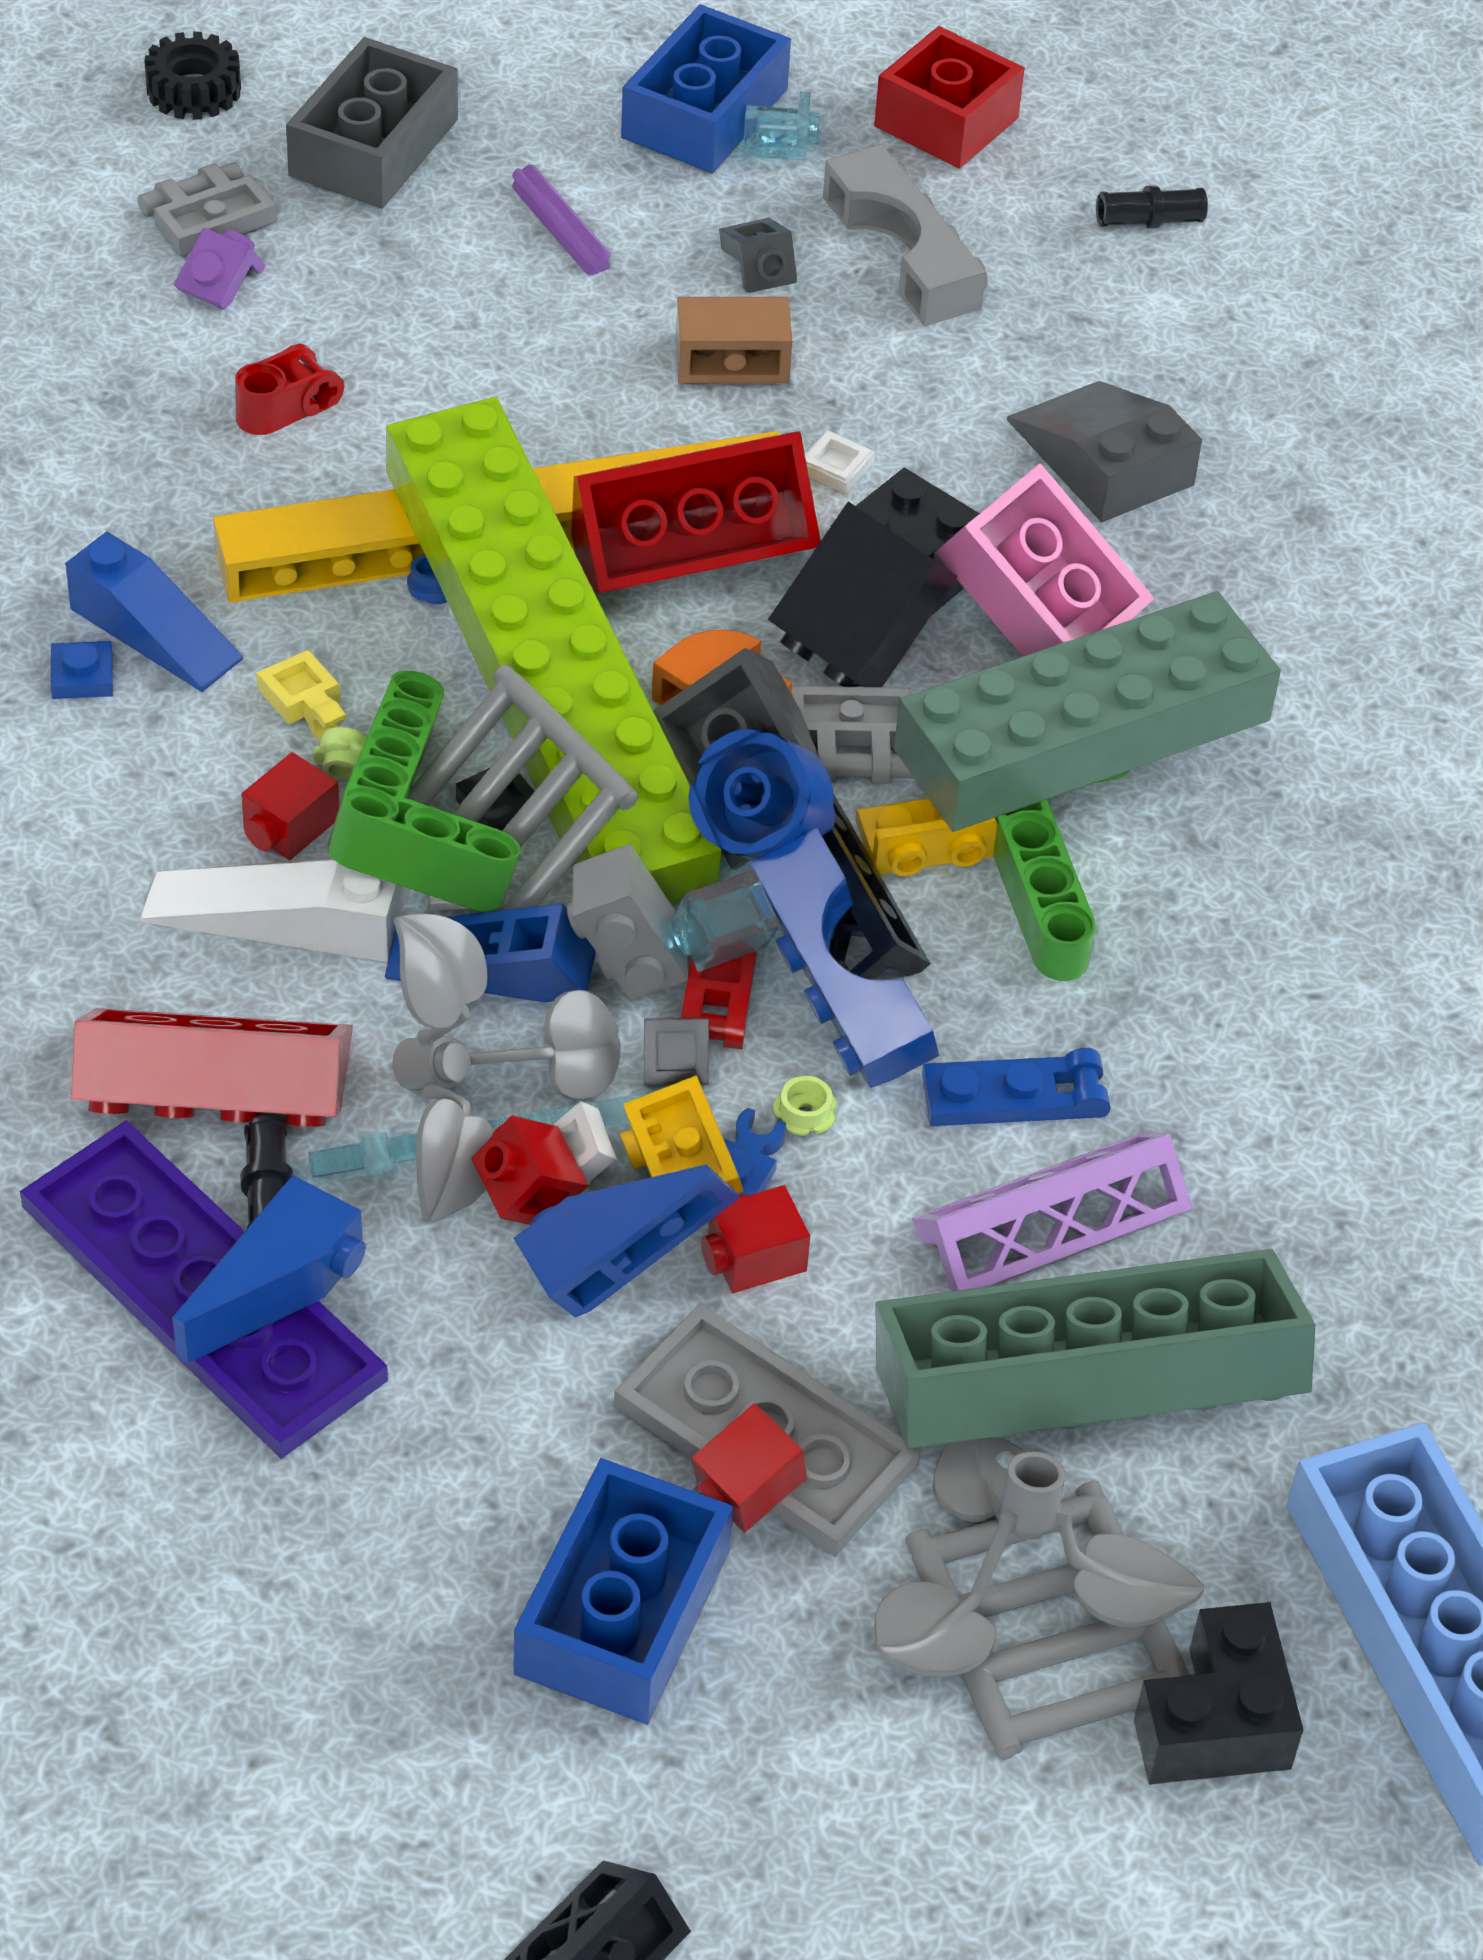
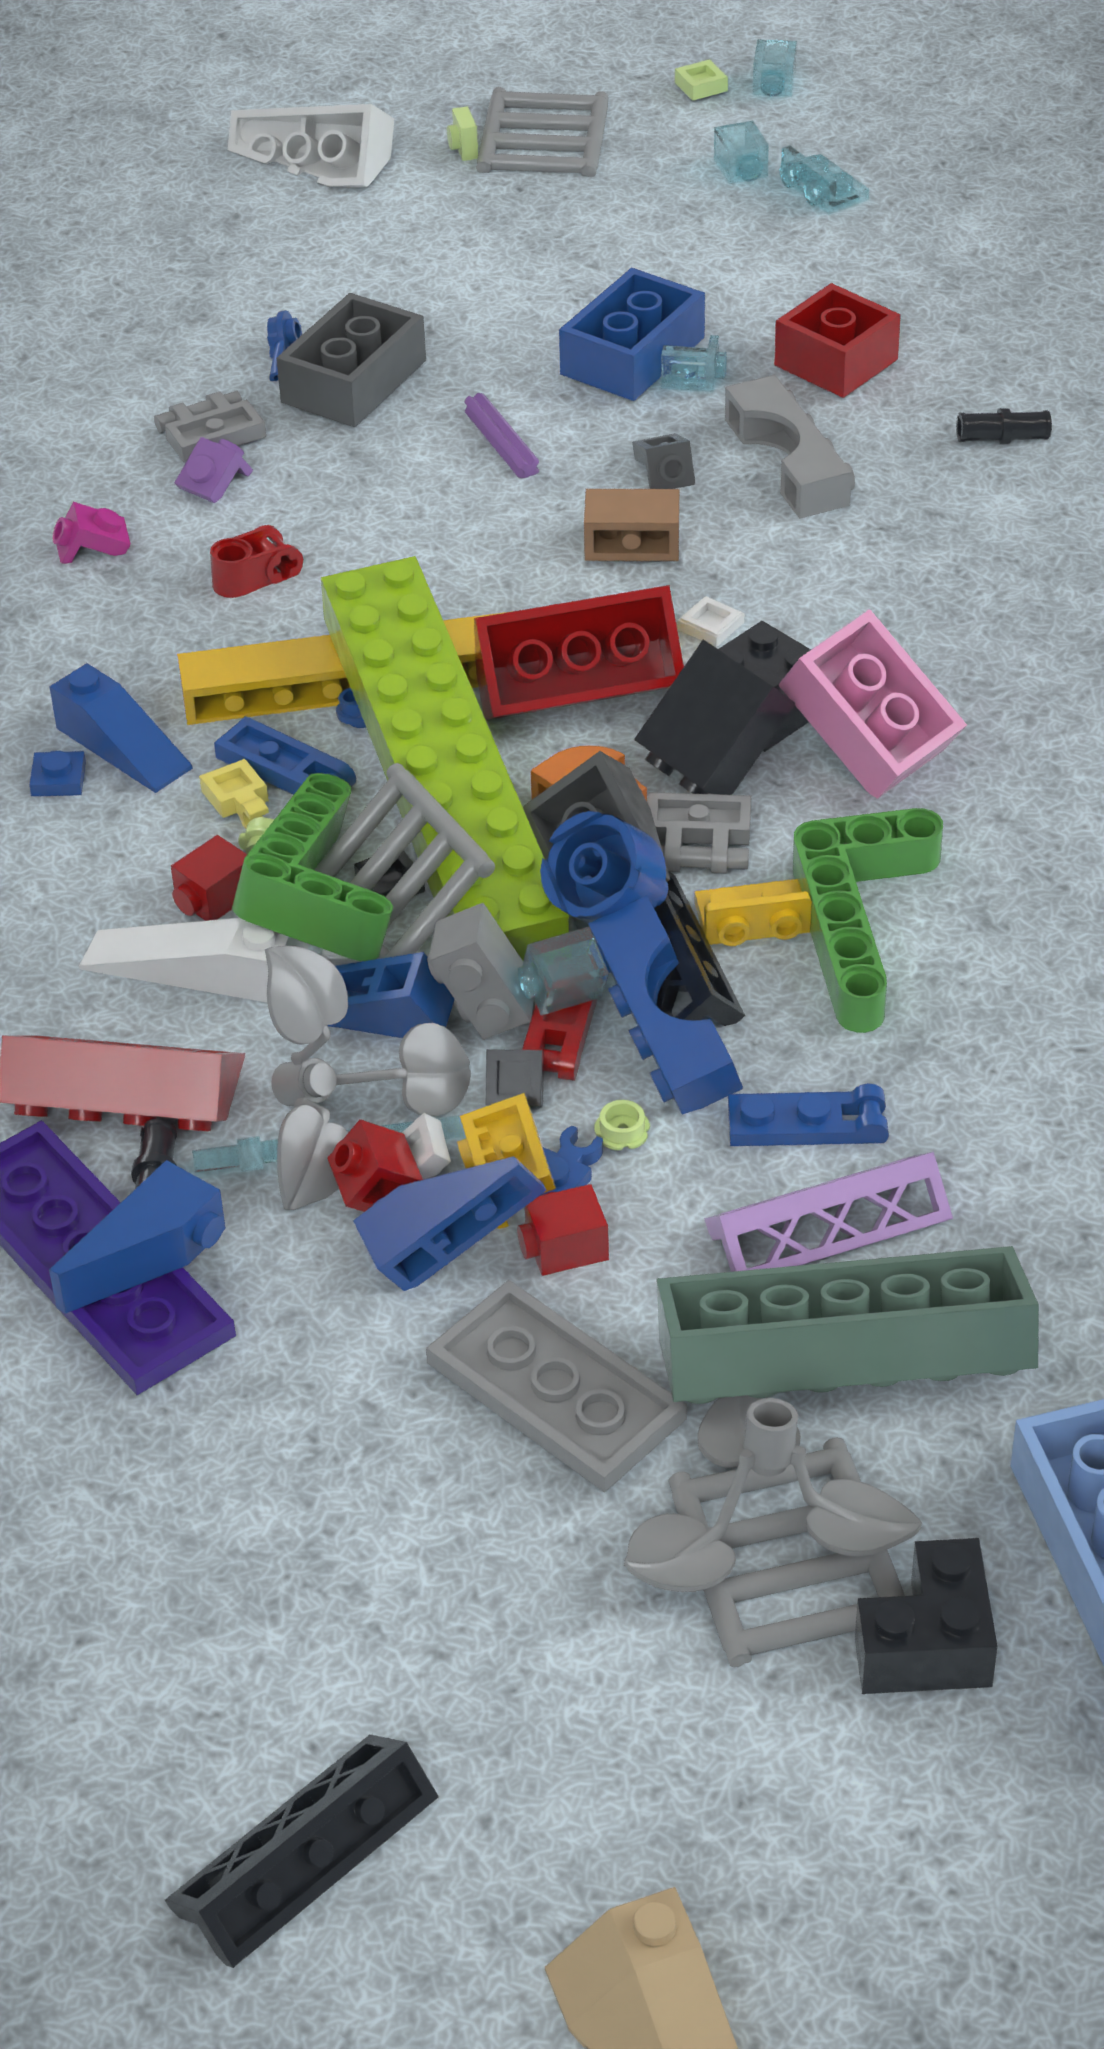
camera: 10 degrees right, 5 degrees down
black tyre [144,31,241,120] -> none
blue brick [514,1458,733,1725] -> none
red brick [691,1403,807,1533] -> none
sand green brick [894,591,1281,832] -> none
dark grey slope [1007,381,1202,523] -> none
none -> dark pink bracket [53,502,131,564]
none -> blue plate [214,716,357,795]
none -> blue plate [267,310,302,381]

